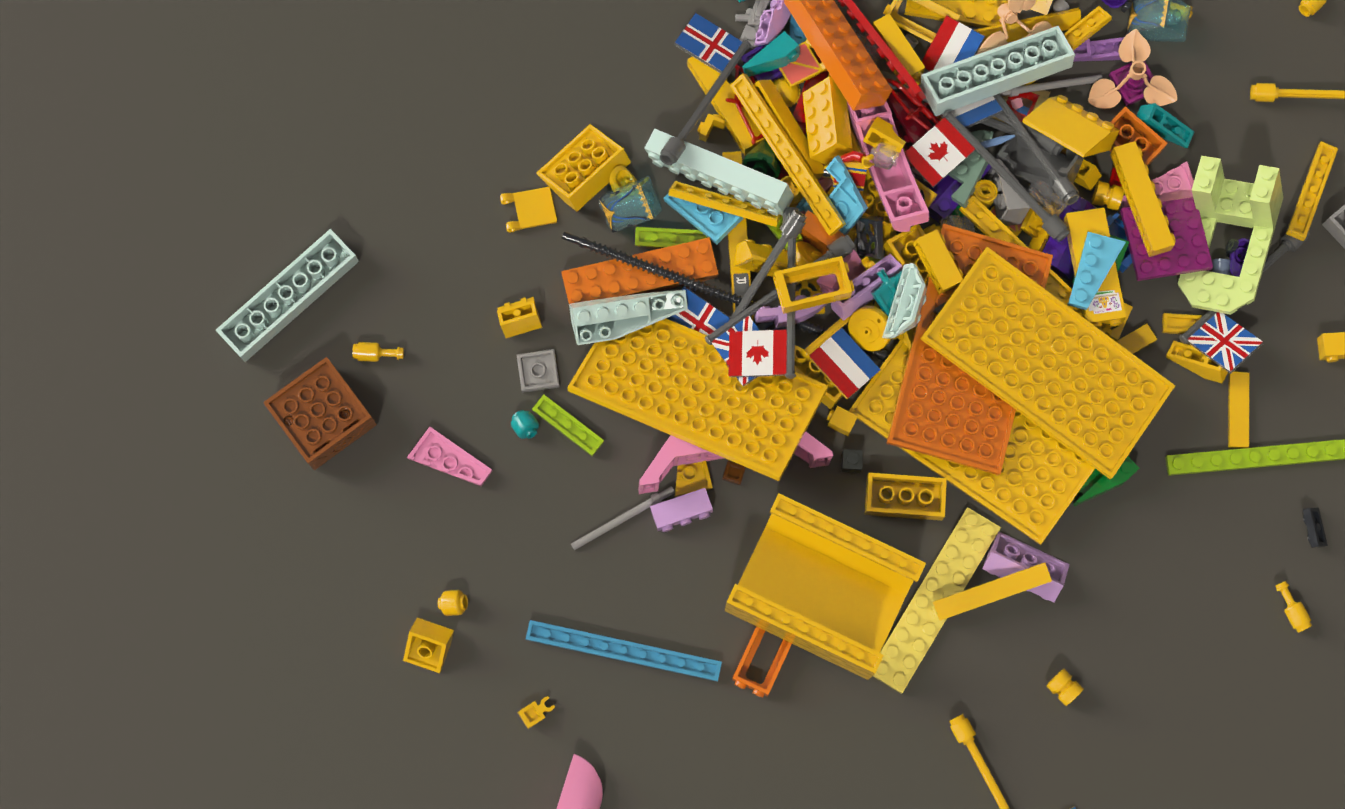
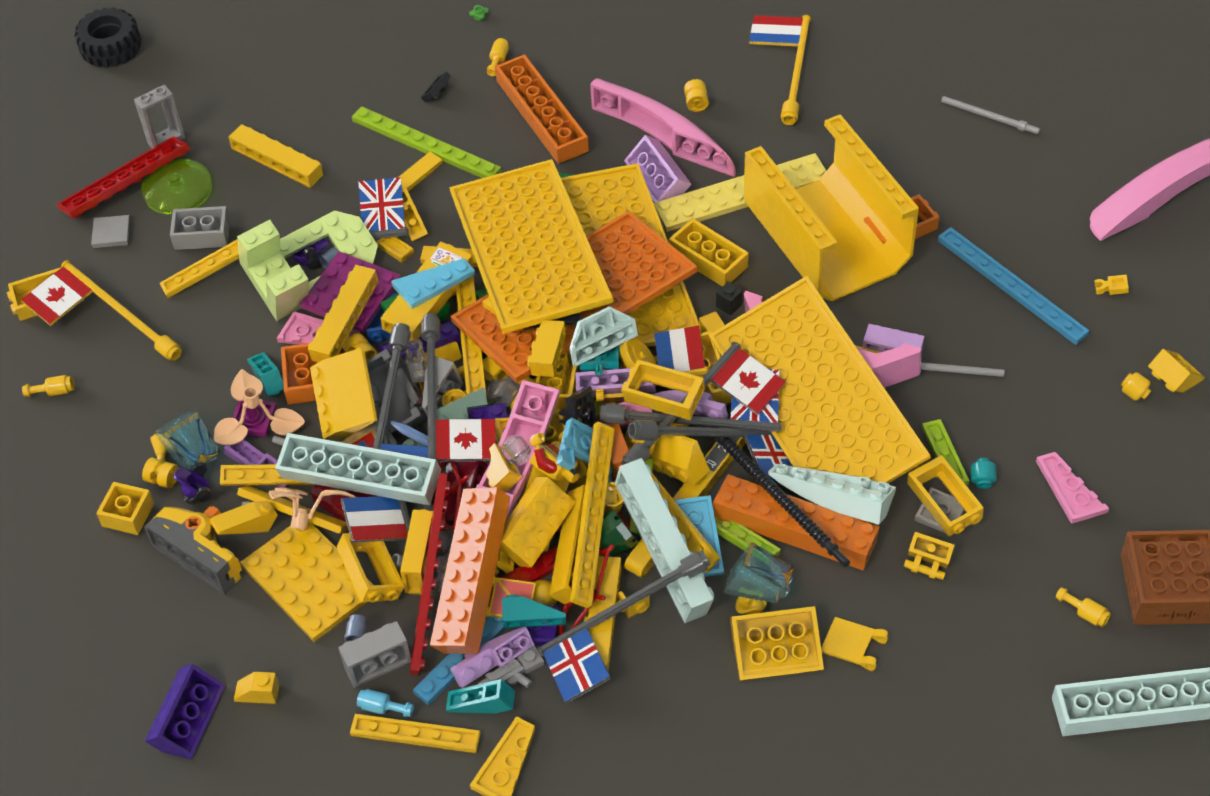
camera: 140 degrees left, 25 degrees down
yellow tile [933,562,1052,621] -> none
none -> orange brick [495,54,589,164]
none -> bright pink slope [590,78,736,177]
none -> yellow piece [907,455,984,536]

